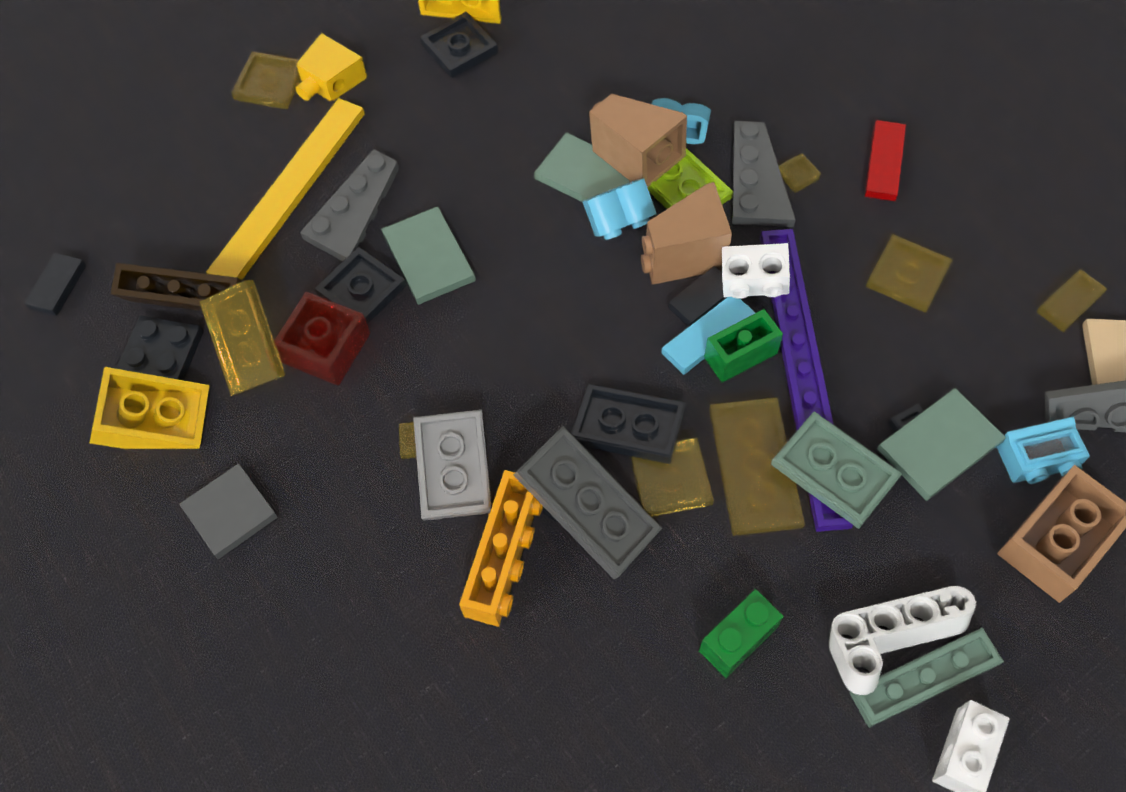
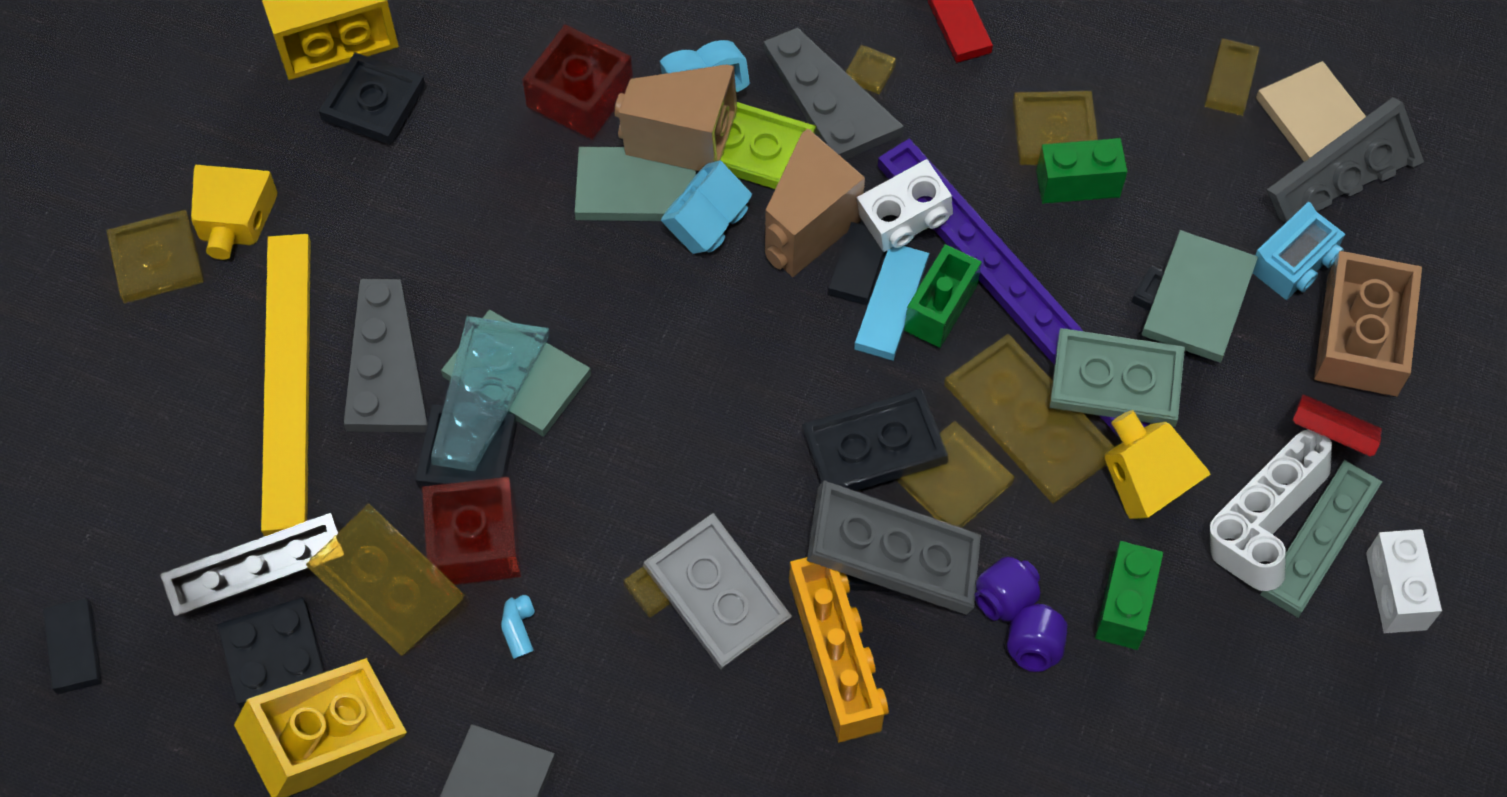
camera: 35 degrees left, 0 degrees up
none -> clear light blue wing [431,316,549,471]
none -> medium azure arm [501,595,535,659]
none -> clear red brick [522,24,633,139]
none -> dark purple head [975,557,1040,622]
none -> dark purple head [1007,604,1068,672]
none -> green brick [1036,138,1128,204]
none -> yellow torso [1105,410,1210,519]
none -> red tile [1293,394,1382,456]

